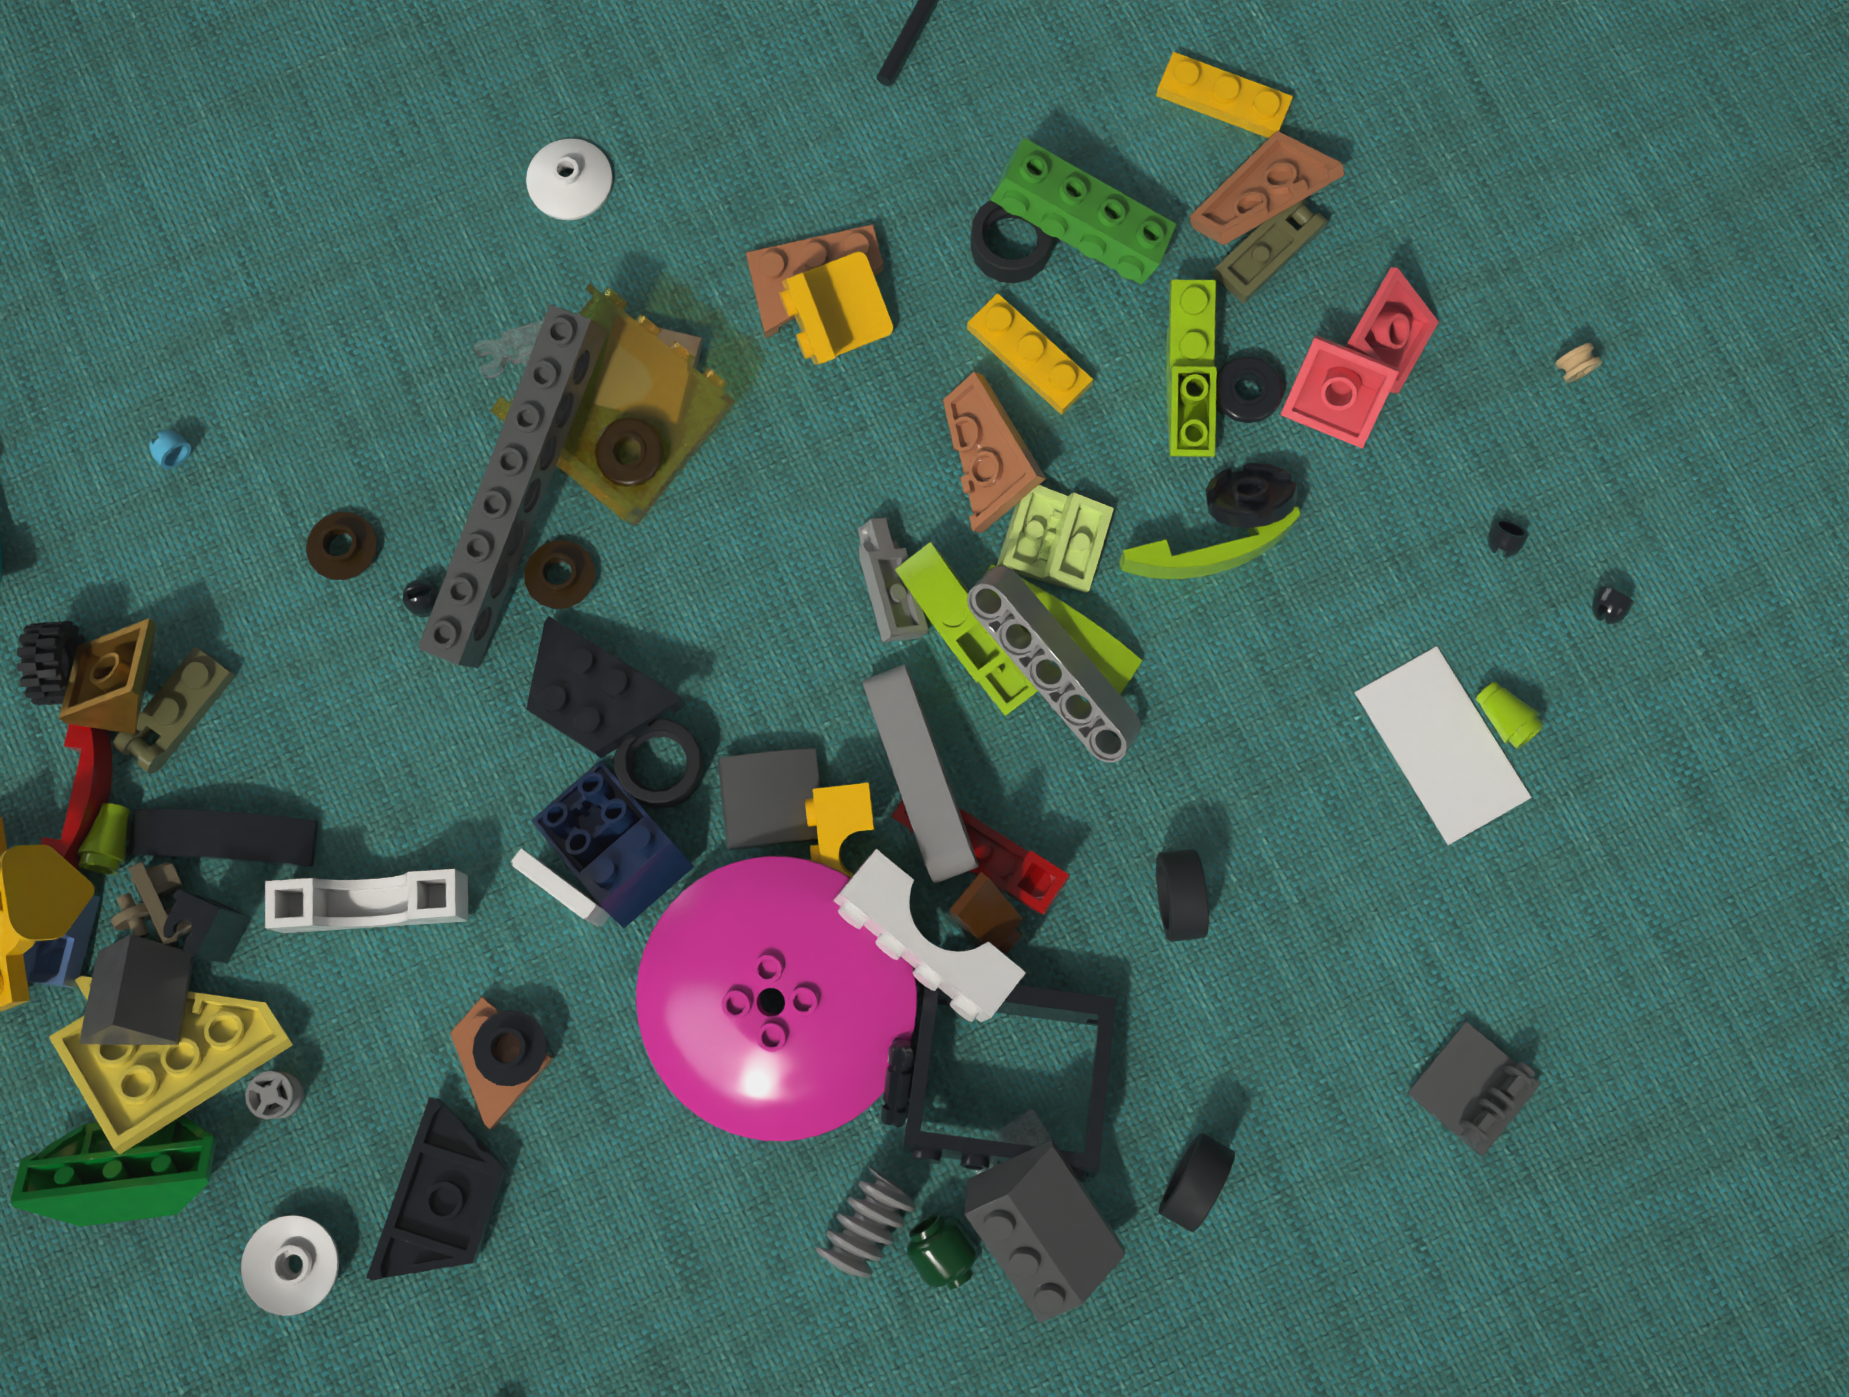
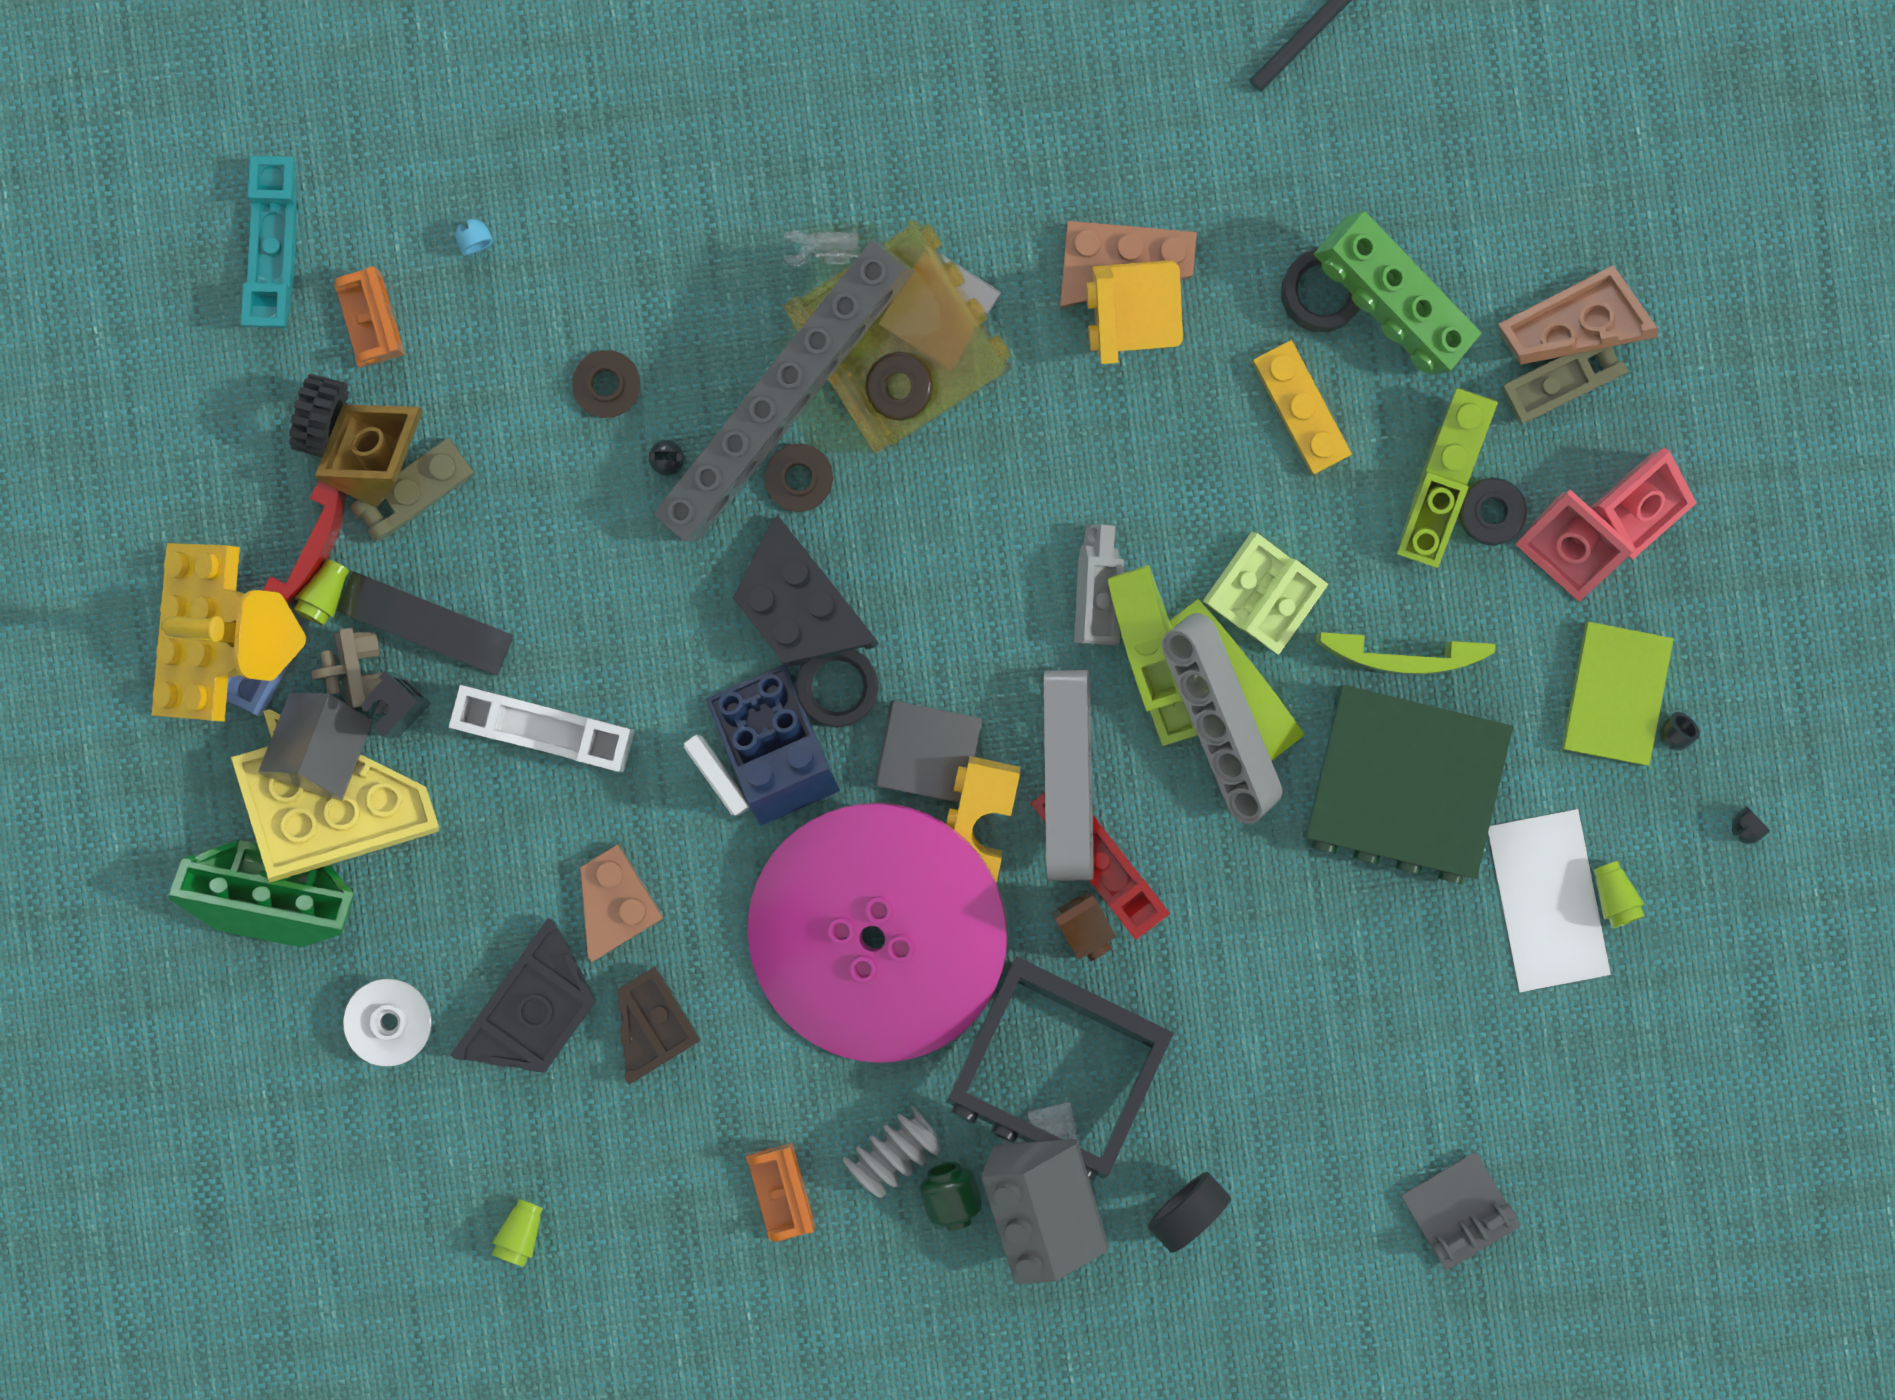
camera: 15 degrees right, 10 degrees up
light grey wheel [245,1071,304,1119] -> none
black piece [472,1010,547,1086] -> none
white dish [526,139,613,220] -> none
white arch [833,849,1026,1023] -> none
black axle [881,1038,917,1128] -> none
nougat wing [943,372,1046,533] -> none
yellow plate [1156,52,1293,138] -> none
black tyre [1156,849,1209,942] -> none
black tile [1205,463,1297,528] -> none
tan bush [1555,343,1602,383] -> none
none -> orange hinge [334,266,405,368]
none -> dark brown wing [617,966,702,1085]
none -> orange hinge [746,1142,816,1242]
none -> dark green panel [1302,685,1513,885]
none -> lime tile [1562,622,1674,766]

